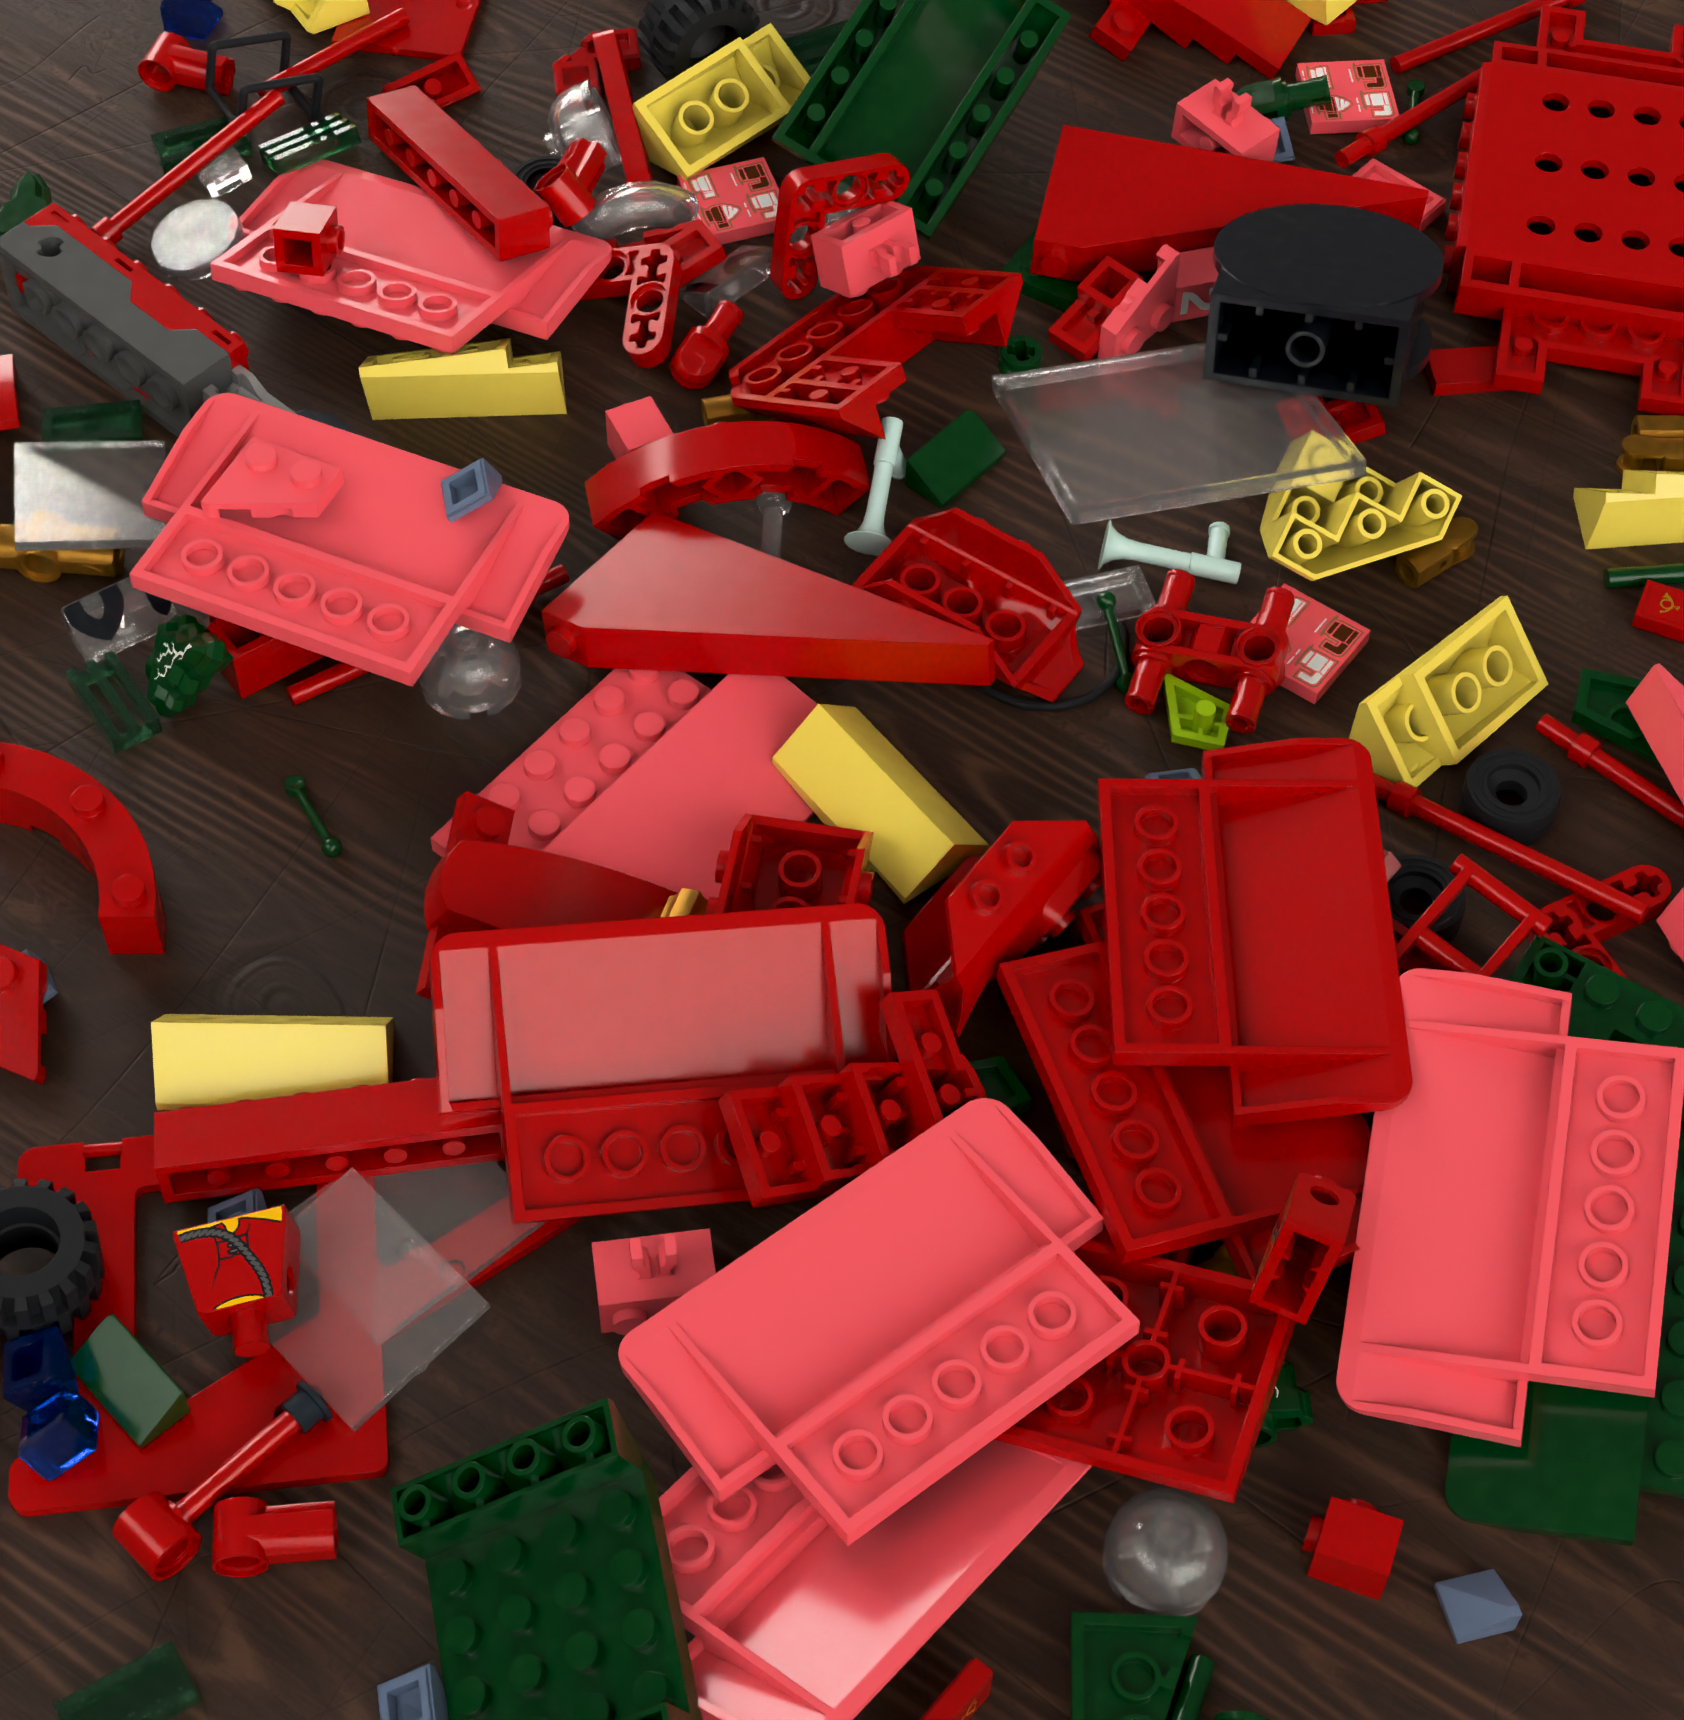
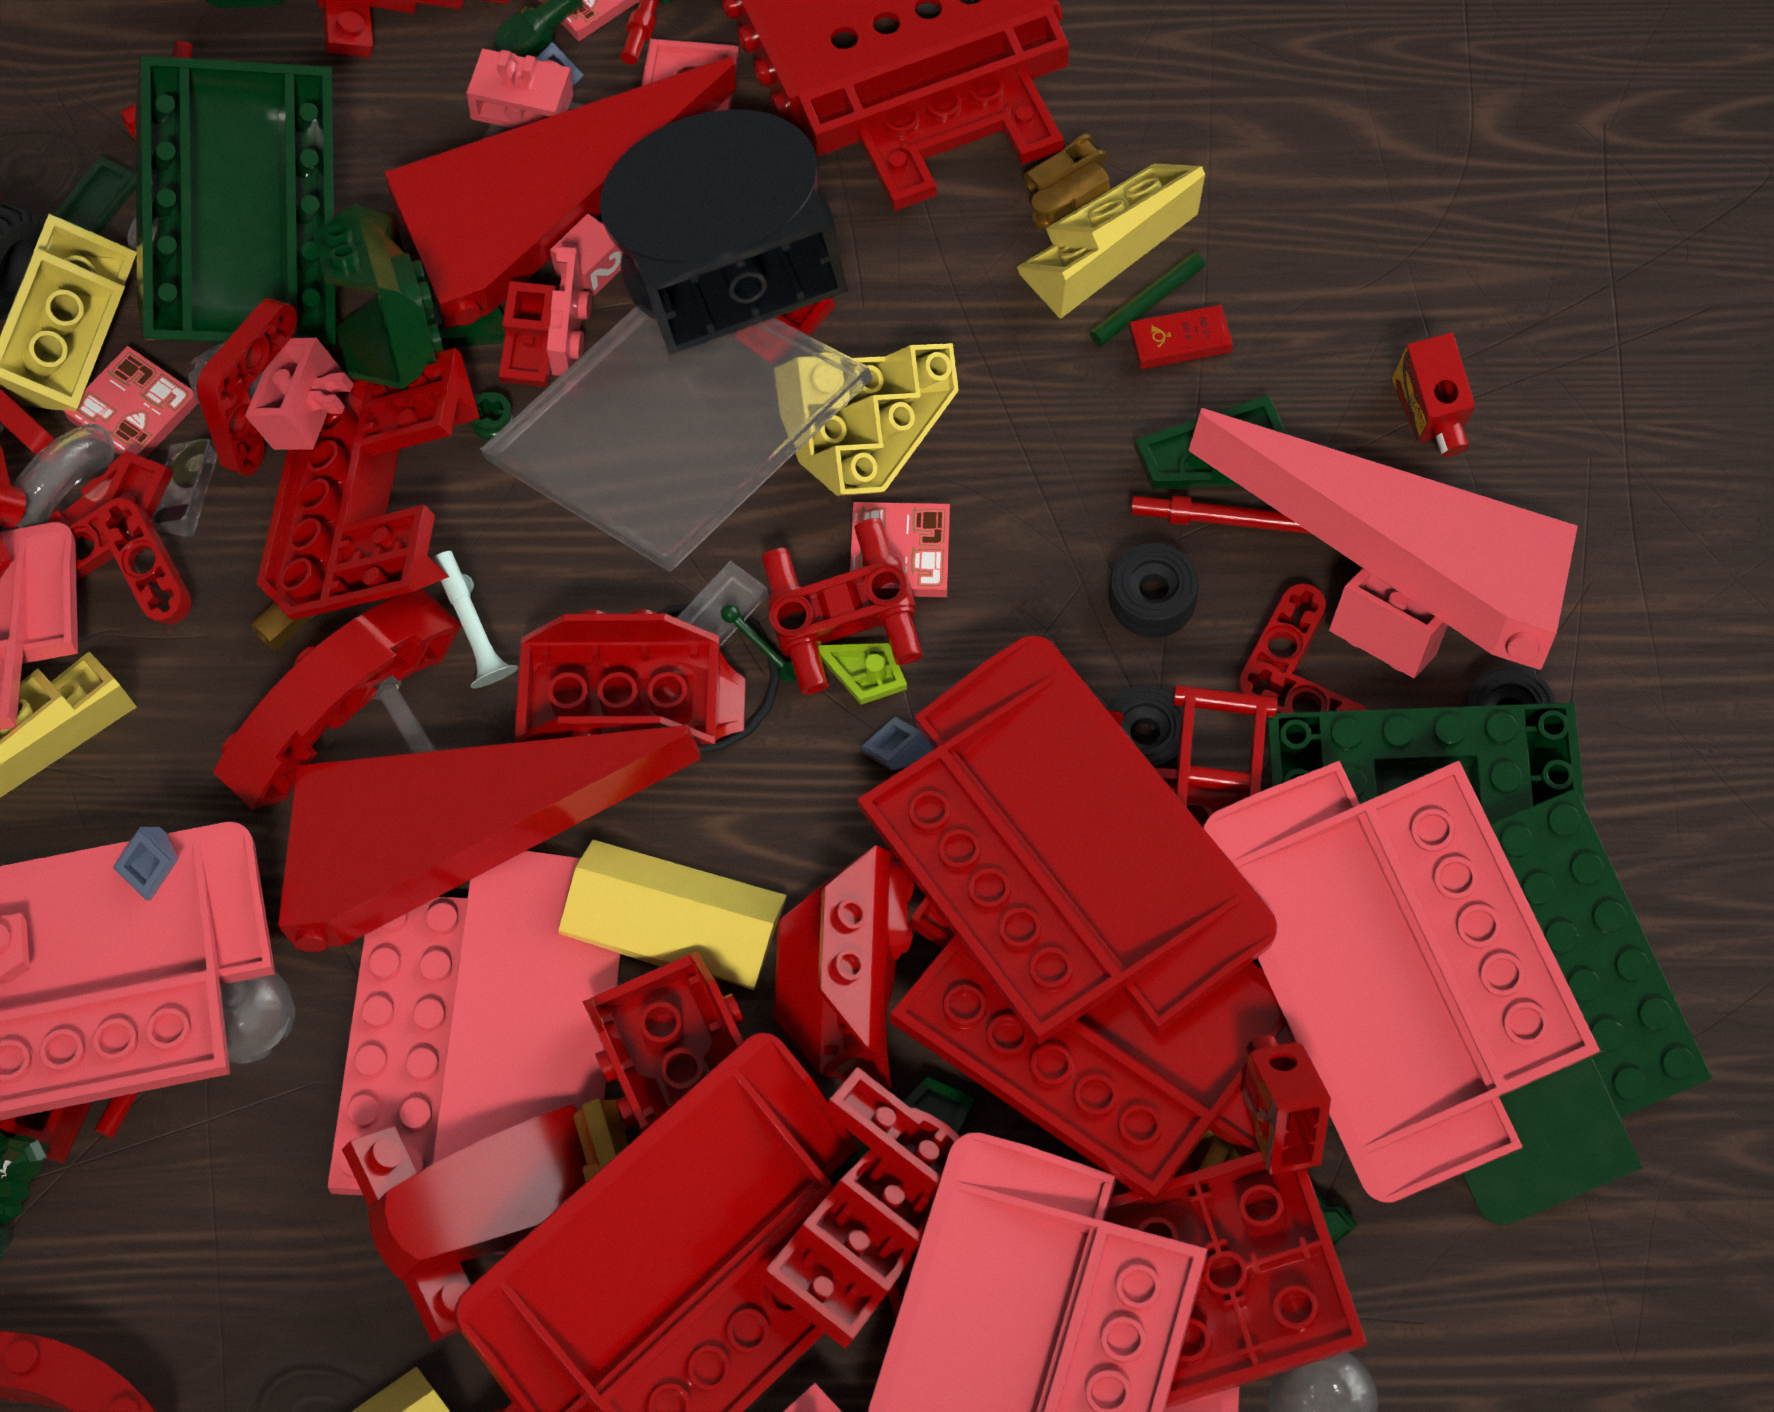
camera: 30 degrees left, 10 degrees up
dark green hinge [284,775,343,858] -> none
coral brick [605,396,674,460] -> none
red arm [670,300,744,391] -> none
dark green slope [905,409,1006,509] -> none
light aqua piece [1098,518,1241,585] -> none
red brick [1301,1496,1404,1601] -> none
light yellow slope [1349,595,1549,787] -> none
red bar [1373,773,1650,924] -> none
pearl gold bar [1395,517,1478,588] -> none
red tile [1425,346,1508,396] -> none
sand blue slope [1434,1569,1523,1644] -> none
none -> dark green slope [313,204,443,389]

